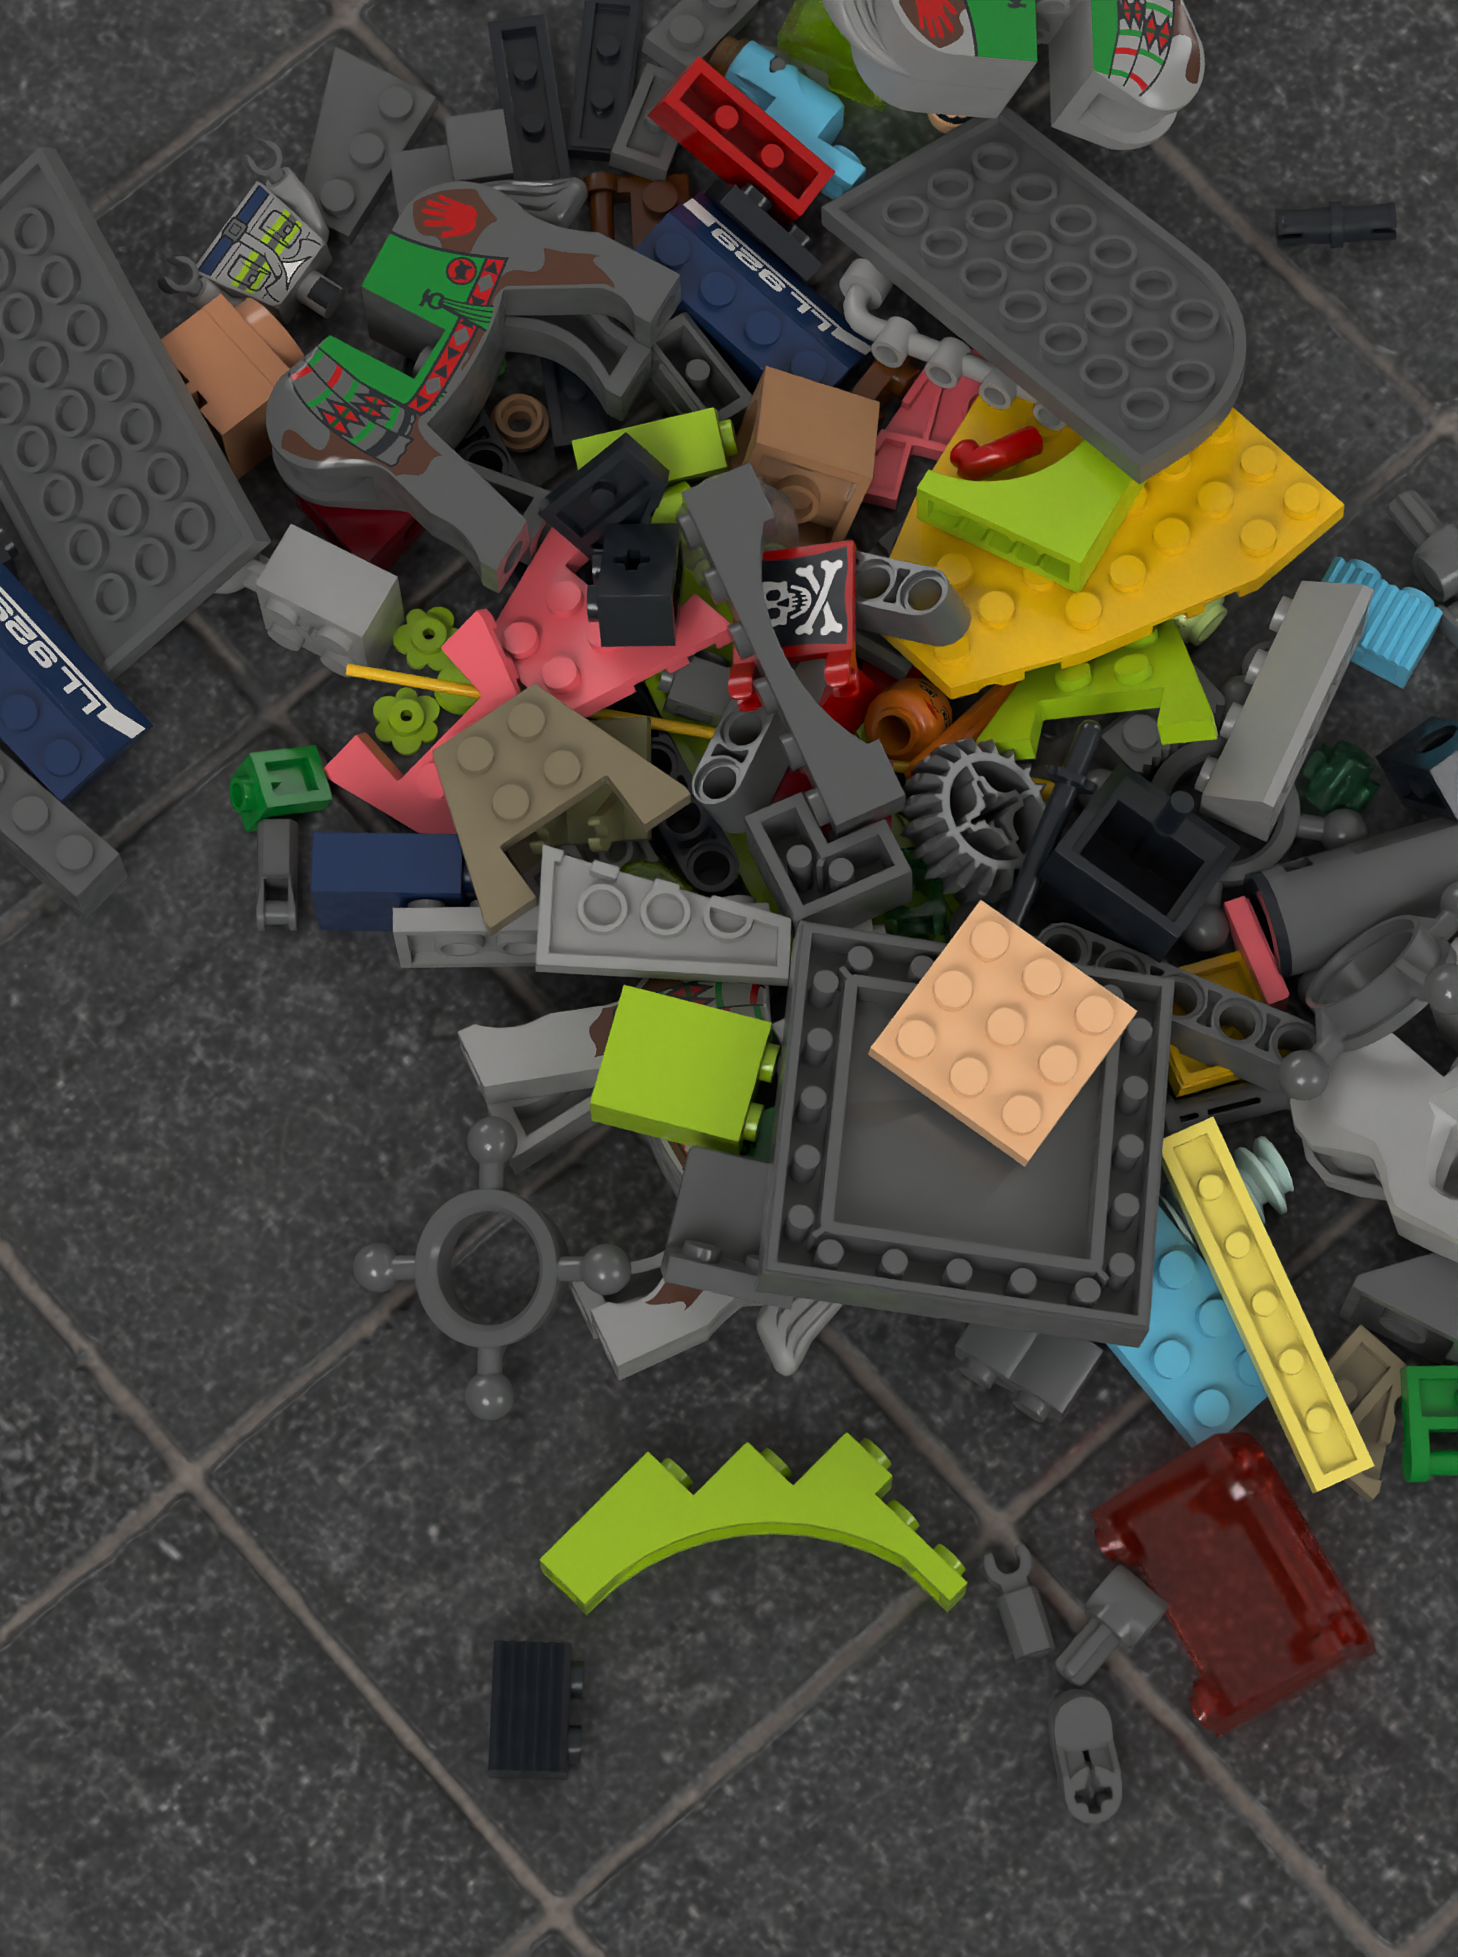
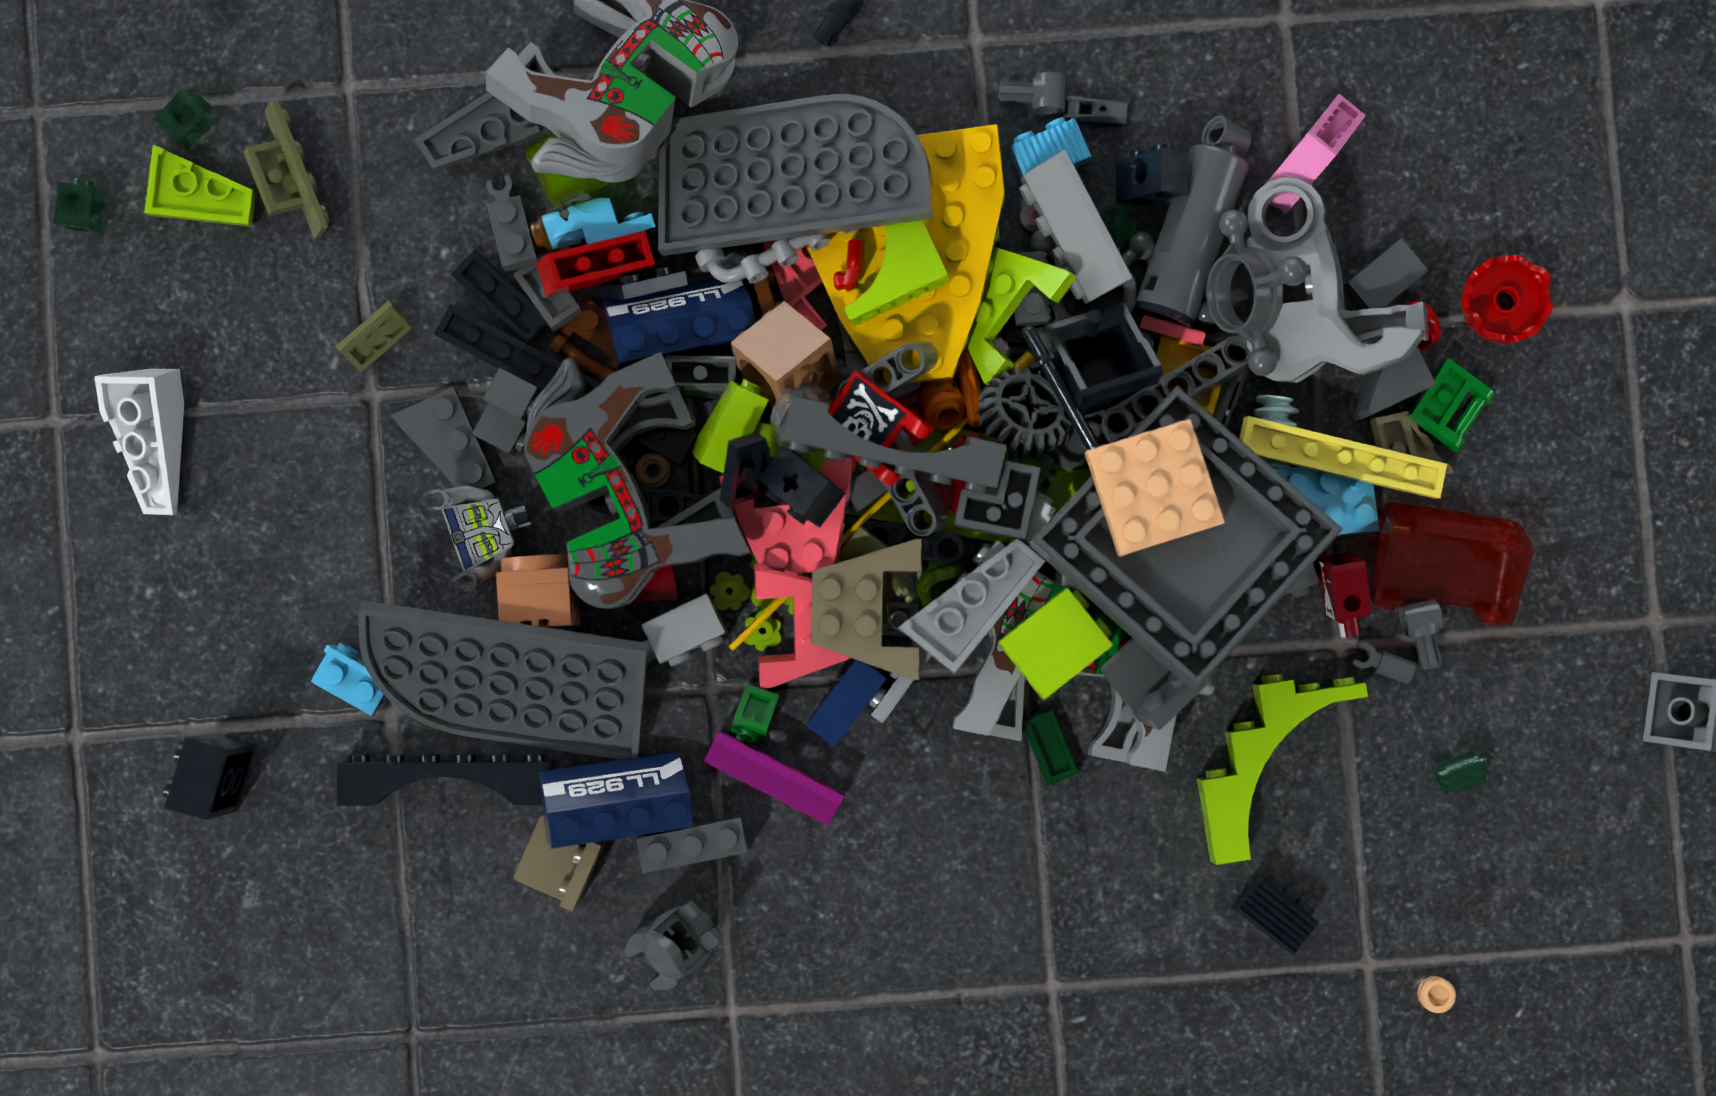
camera: 55 degrees left, 15 degrees up
dark grey bar [256,819,299,931] -> none
dark grey piece [353,1116,632,1421] -> none
dark grey piece [1048,1689,1122,1824] -> none
none -> magenta fence [703,730,845,826]
none -> dark green tile [1022,707,1080,786]
none -> dark red torso [1314,552,1371,637]
none -> clear green brick [1433,750,1490,795]

